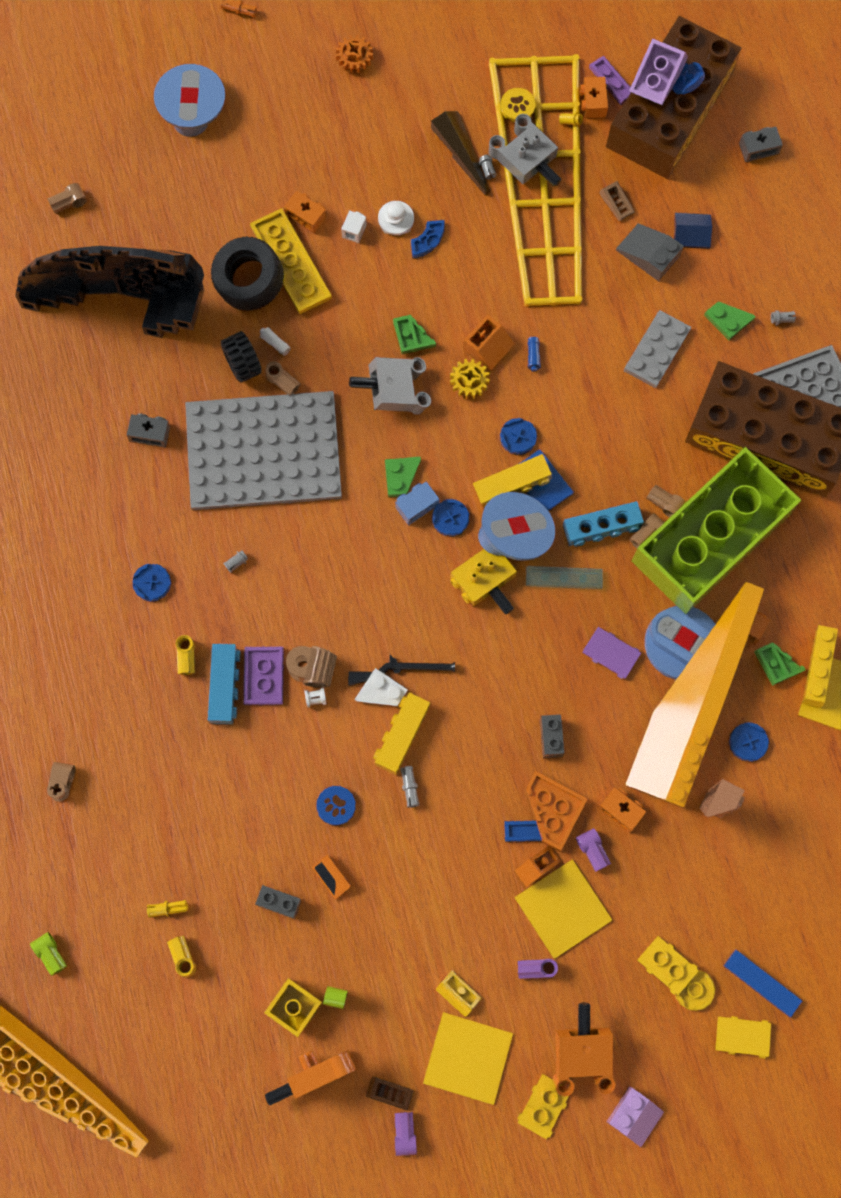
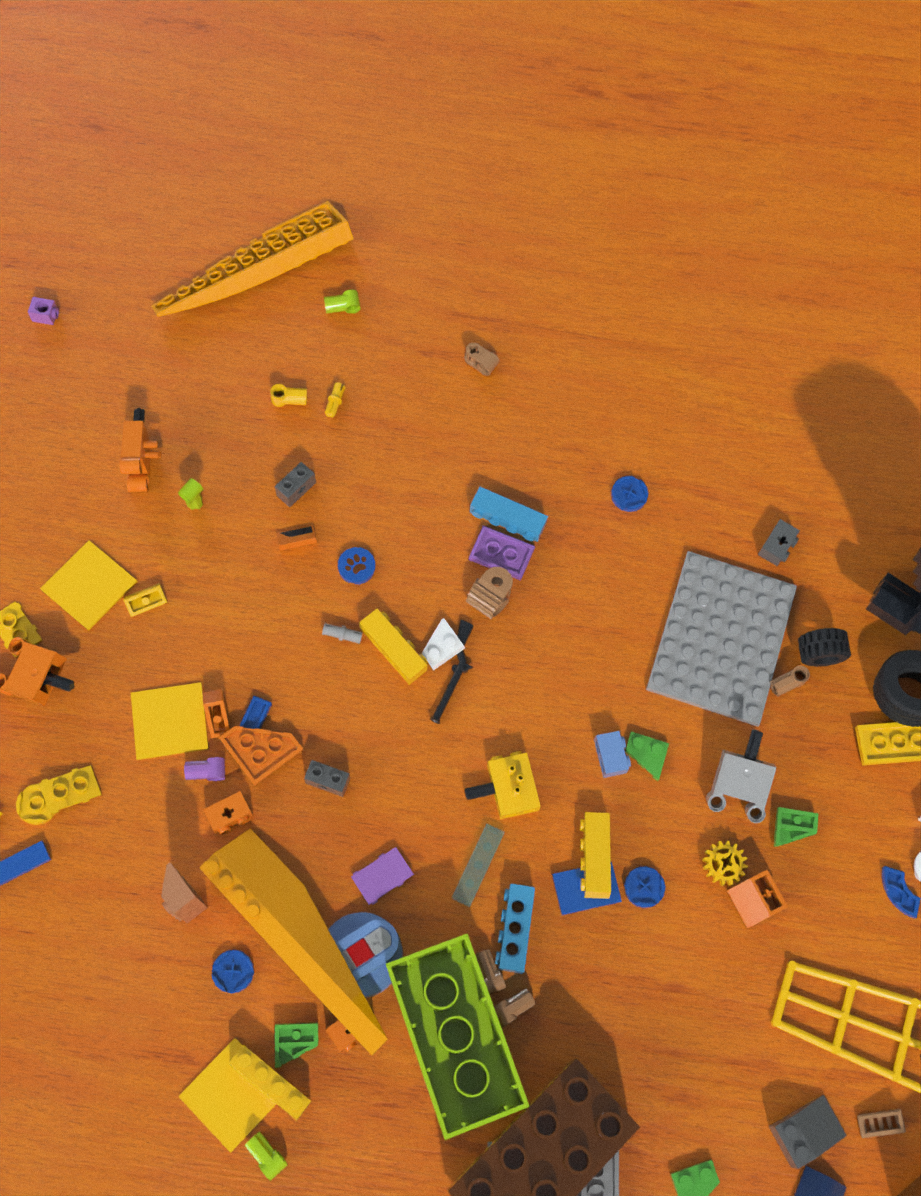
camera: 110 degrees right, 5 degrees down
yellow piece [176,635,195,675] -> none
light grey pin [223,550,248,573] -> none
white piece [260,327,291,356] -> none
yellow slope [264,978,323,1037] -> none
white bush [304,687,326,708] -> none
reddish brown slope [366,1076,414,1110] -> none
medium lavender piece [395,1112,417,1156] -> none
blue tile [432,499,469,537] -> none
medium blue piece [478,492,555,561] -> none
medium lavender piece [518,959,558,979] -> none
blue piece [528,337,541,372] -> none
light grey plate [624,310,691,388] -> none

